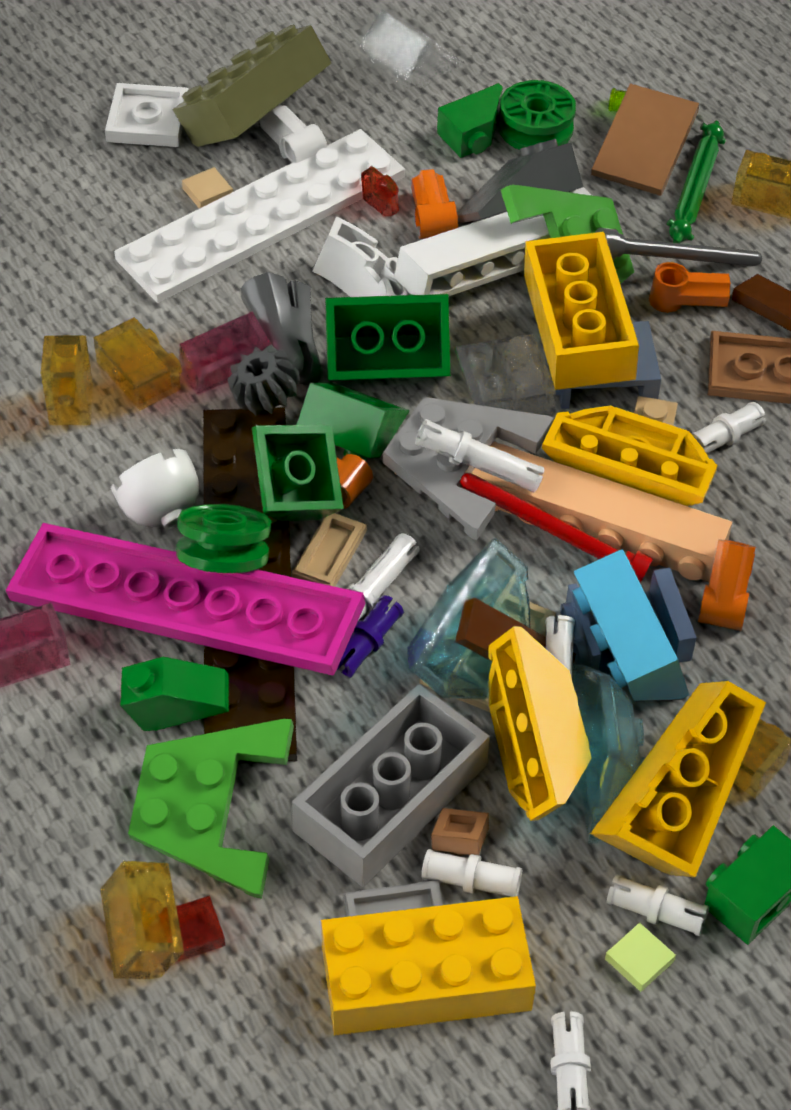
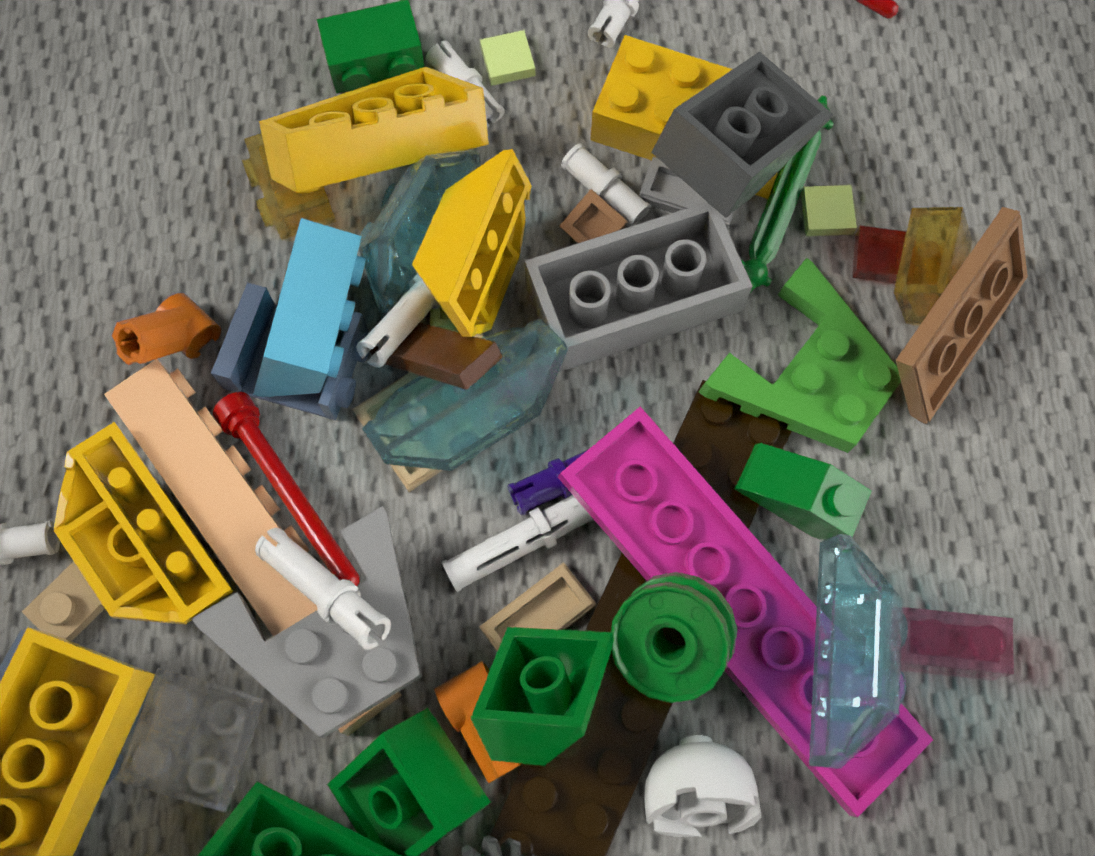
camera: 150 degrees left, 20 degrees up
none -> dark grey slope [652,51,833,218]
none -> green wheel [741,95,834,293]
none -> yellowish green tile [801,185,857,236]
none -> clear light blue wedge [809,534,908,769]
none -> medium nougat tile [896,207,1028,424]

